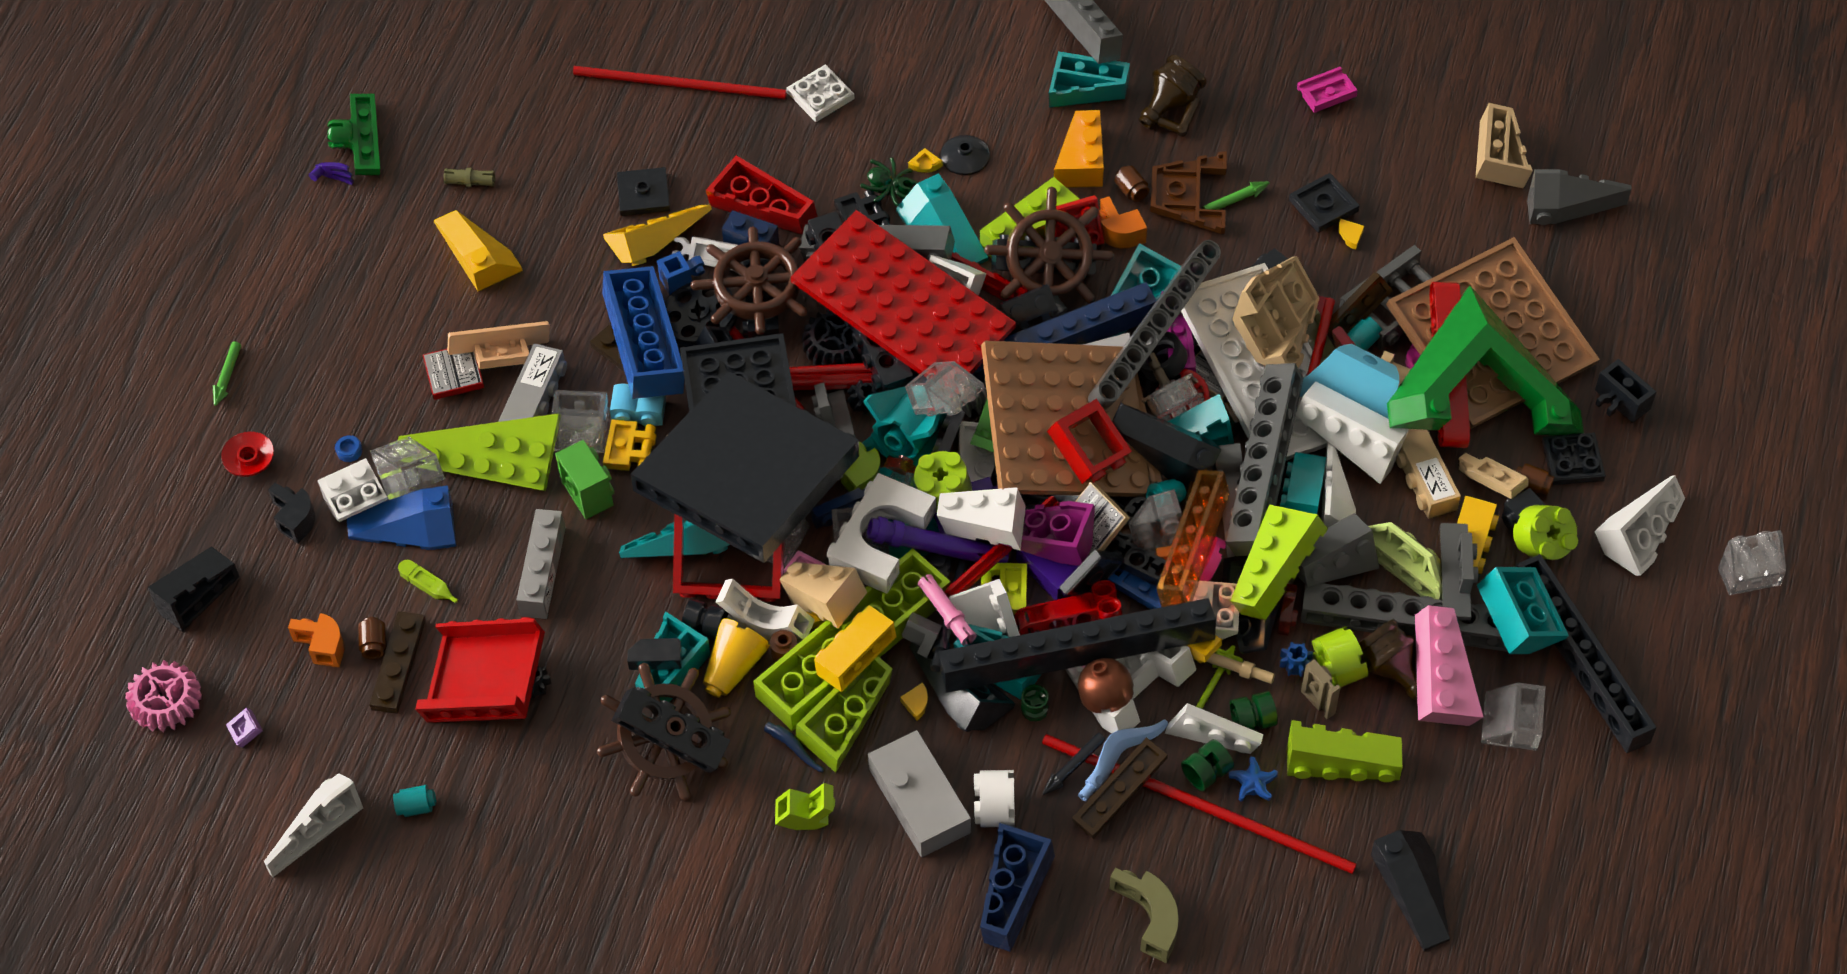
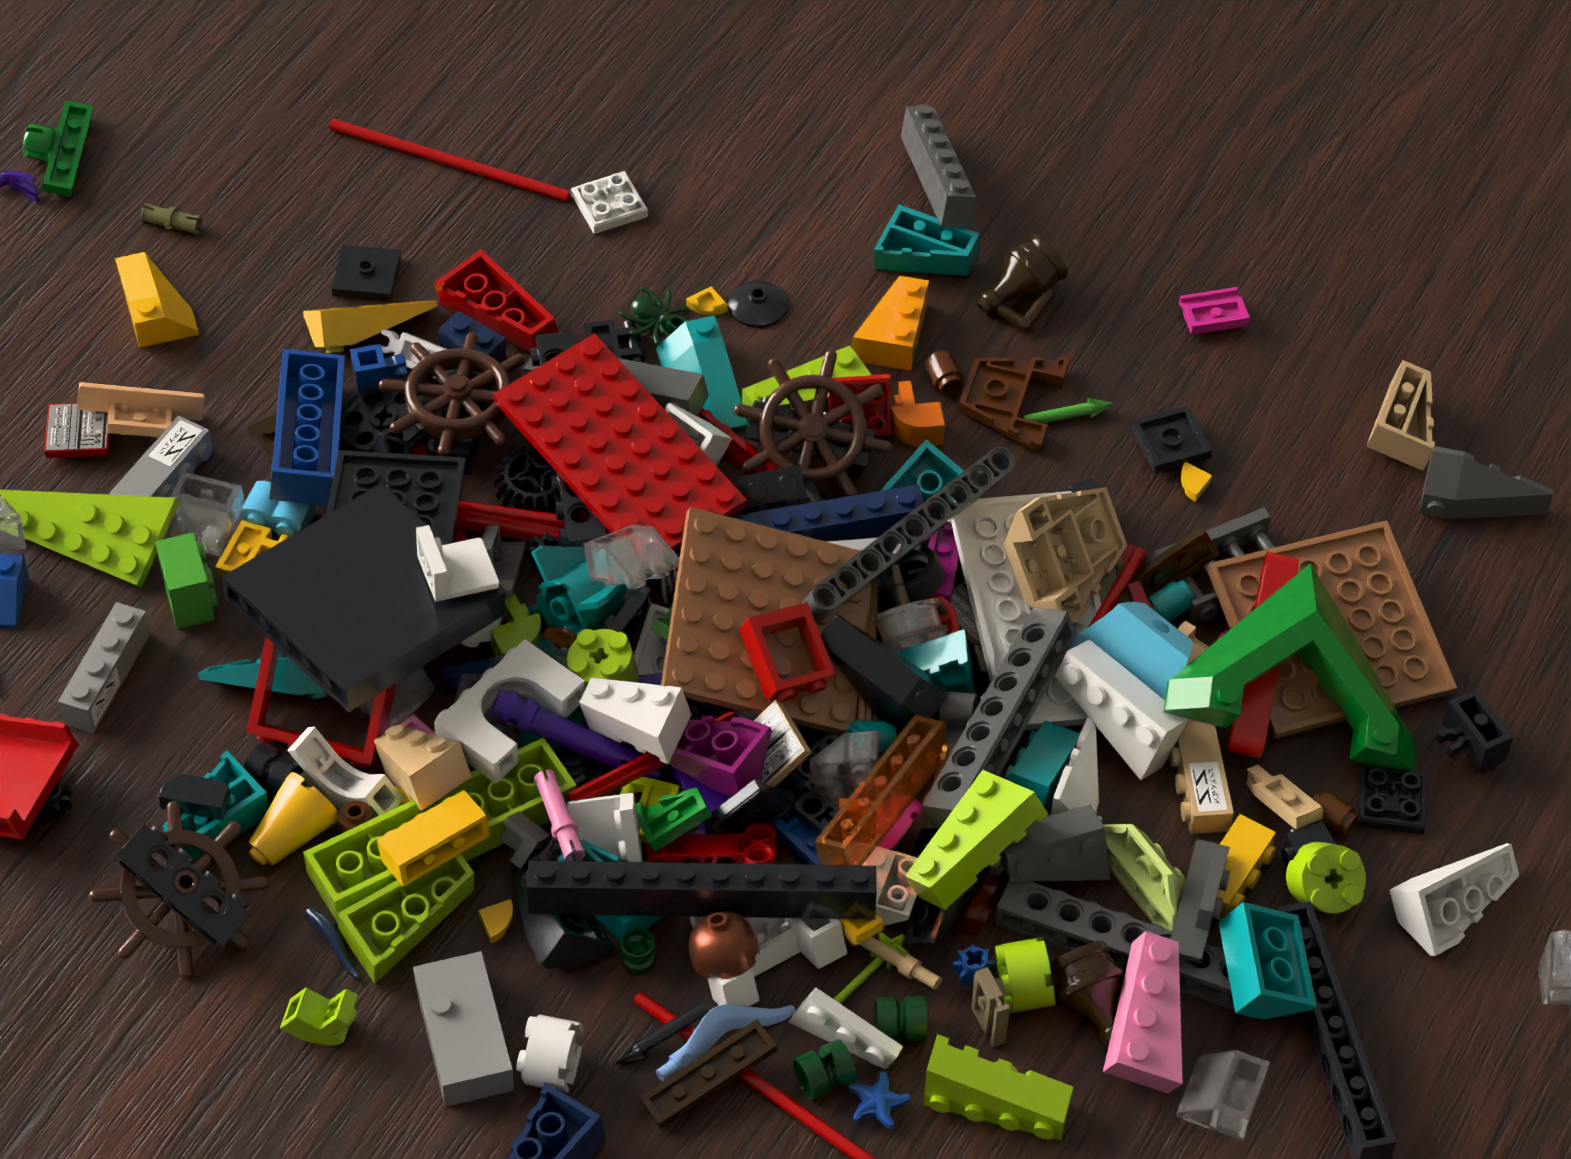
camera: 10 degrees right, 5 degrees down
none -> white bracket [416,525,499,602]
none -> green wing [635,787,712,852]

